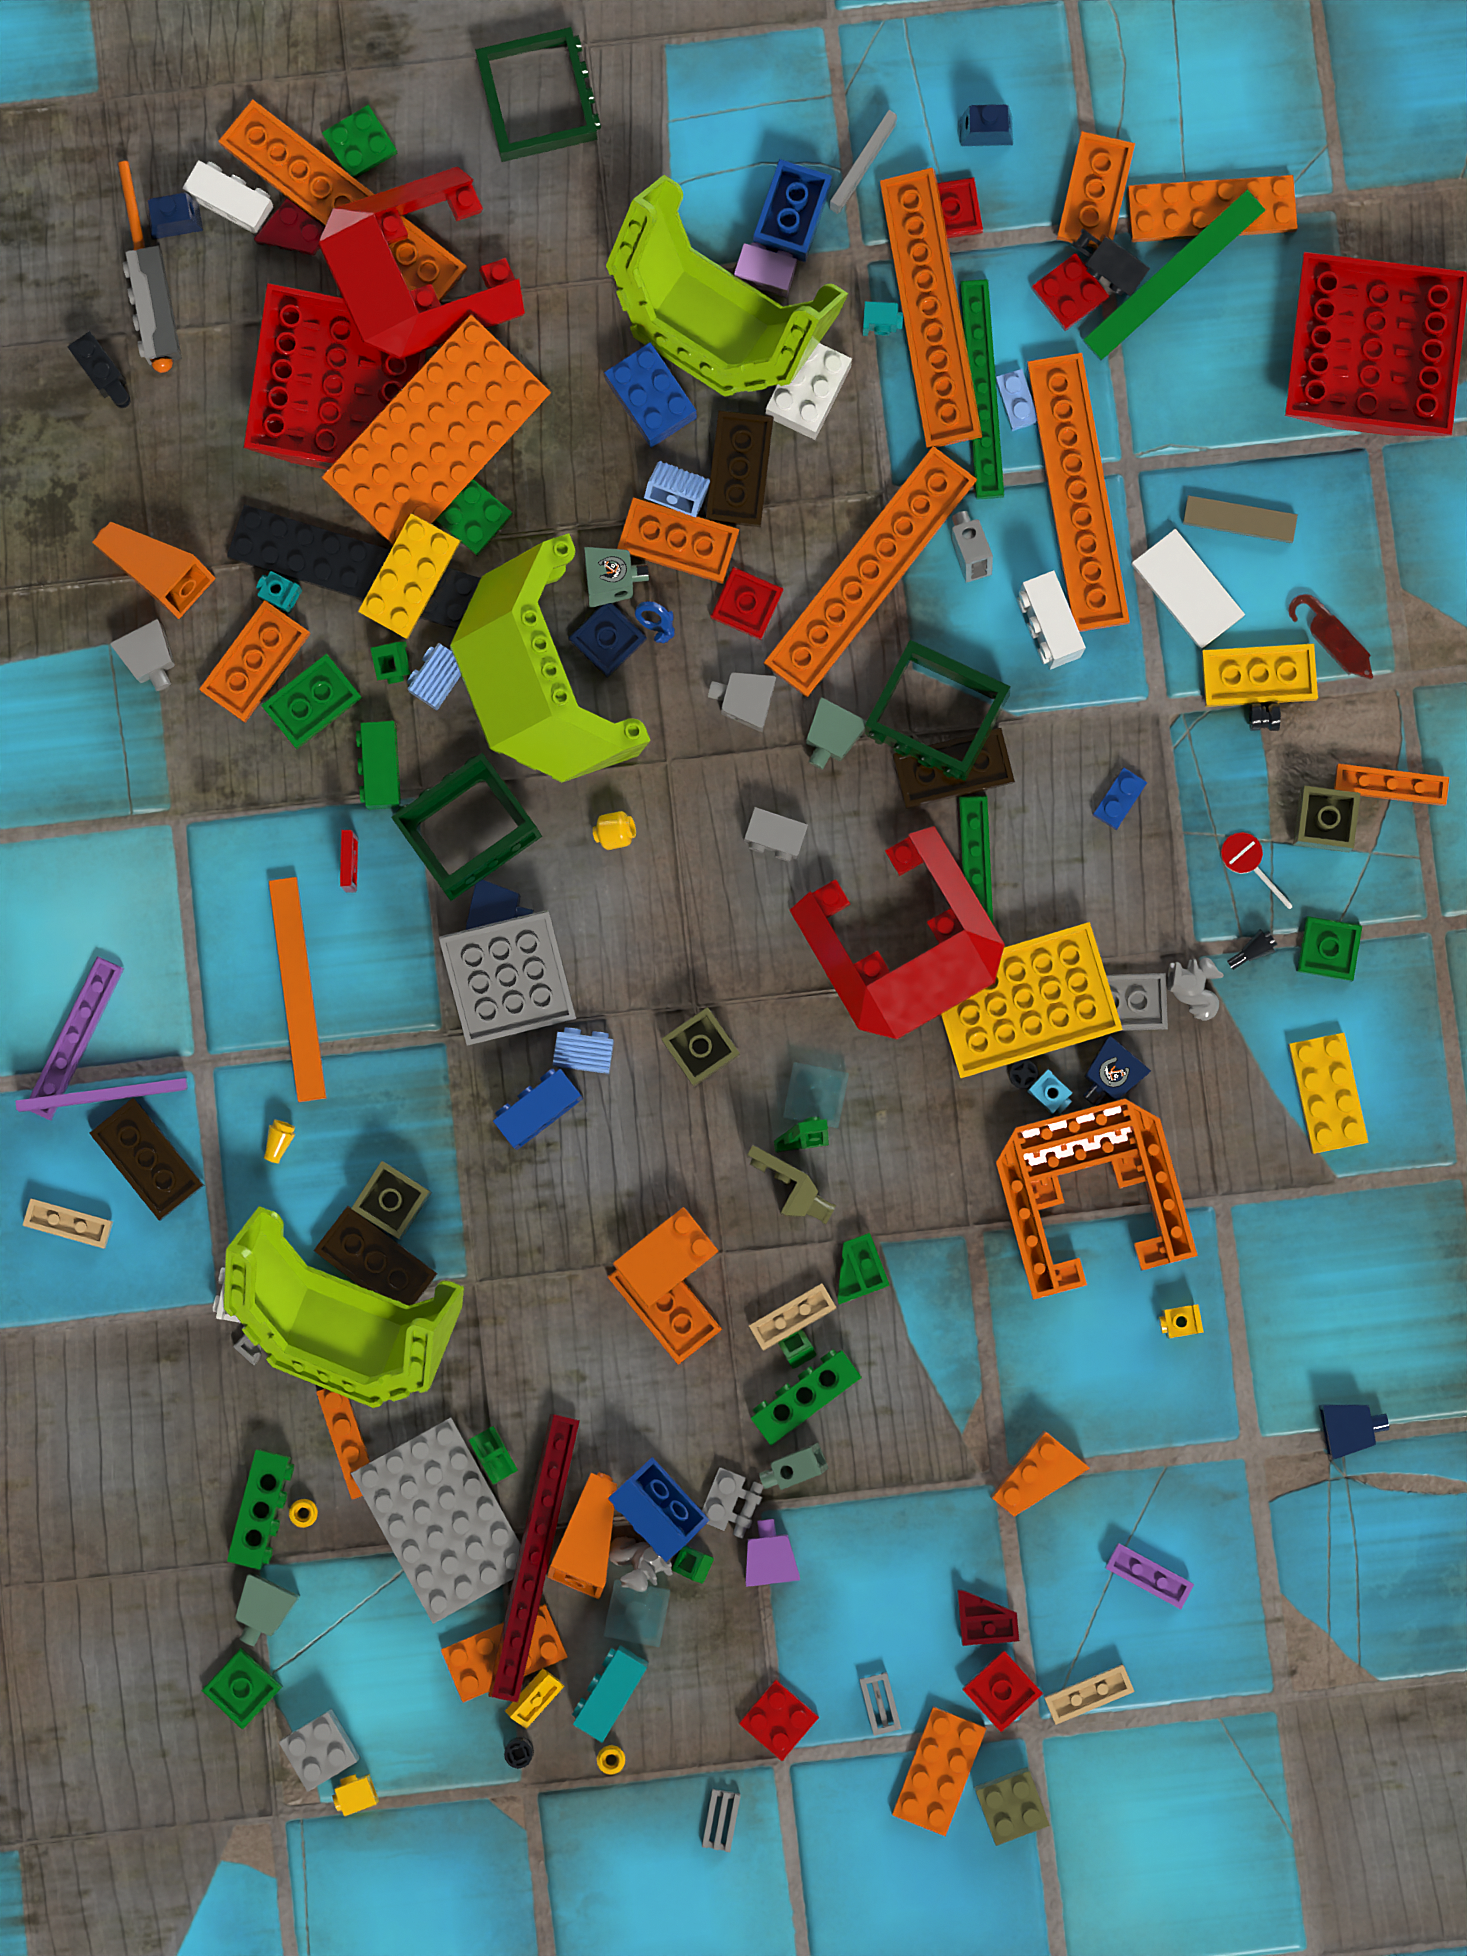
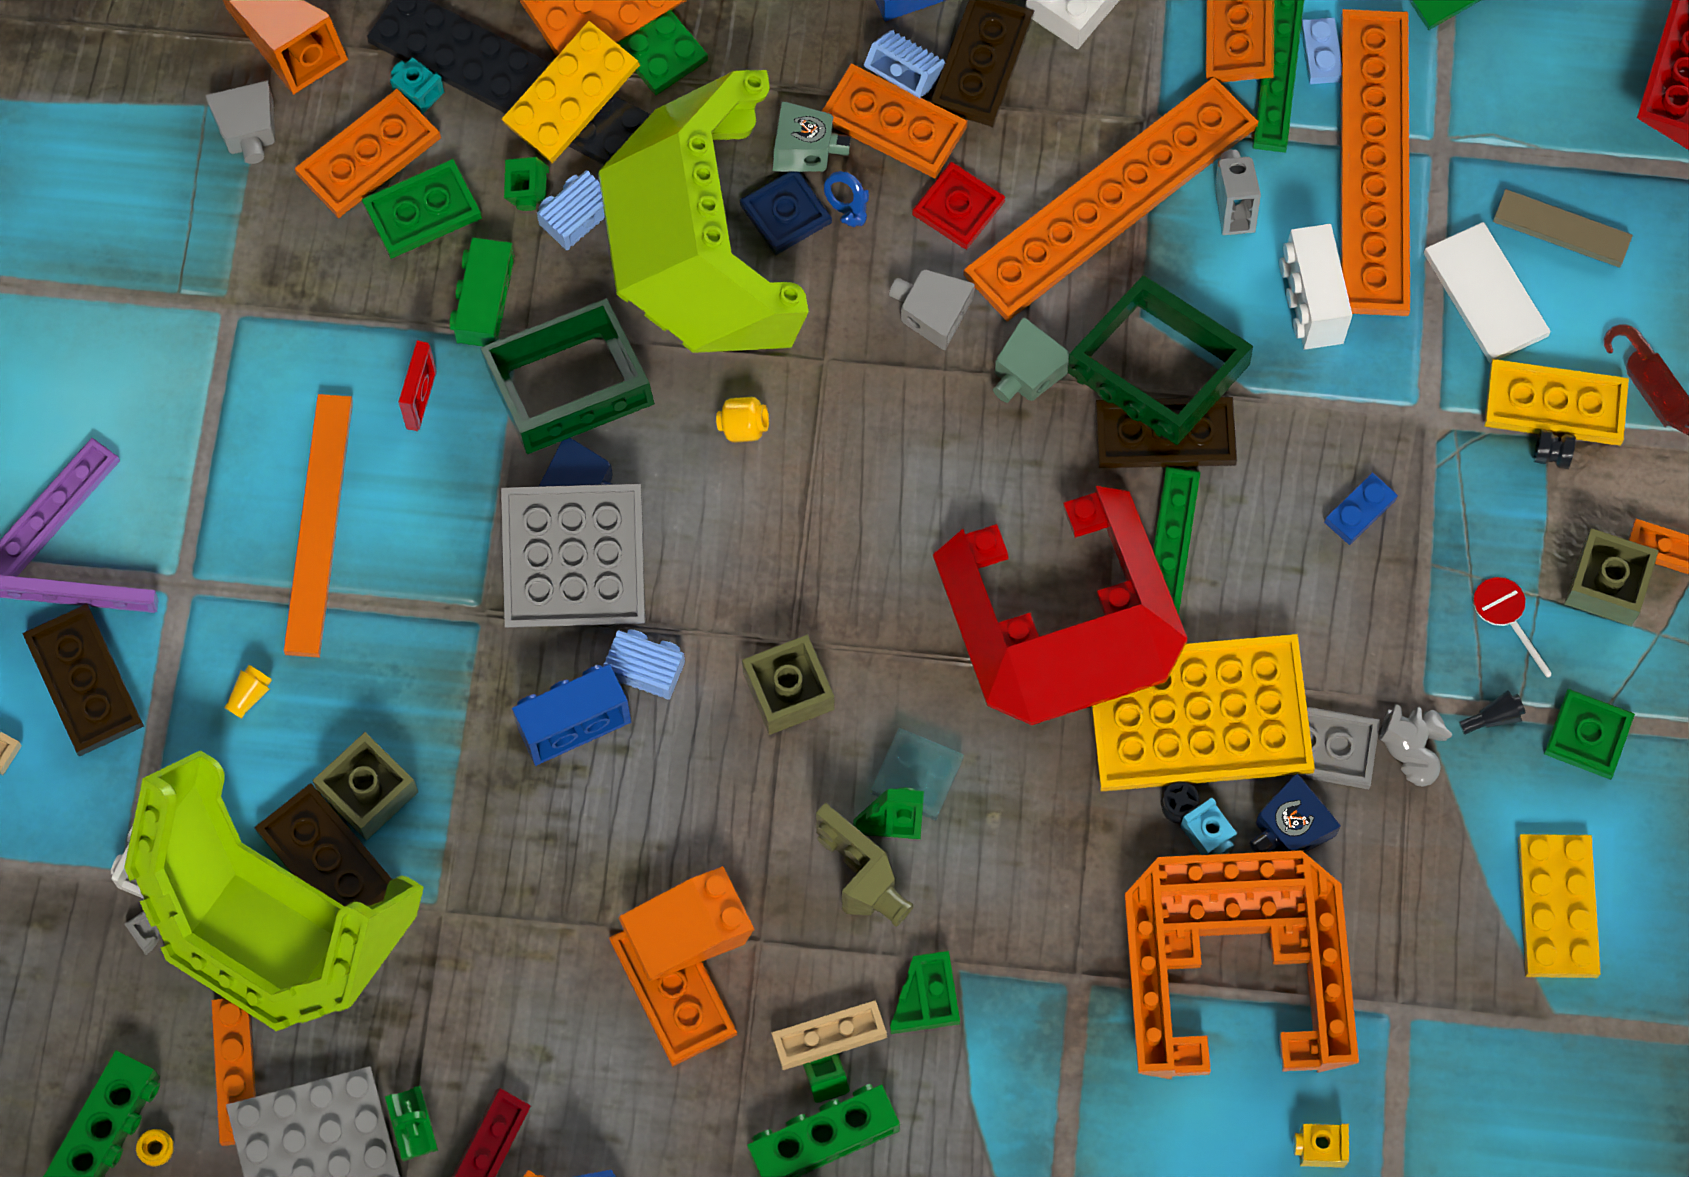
camera: 10 degrees right, 15 degrees down
light grey brick [744,807,808,862] -> none

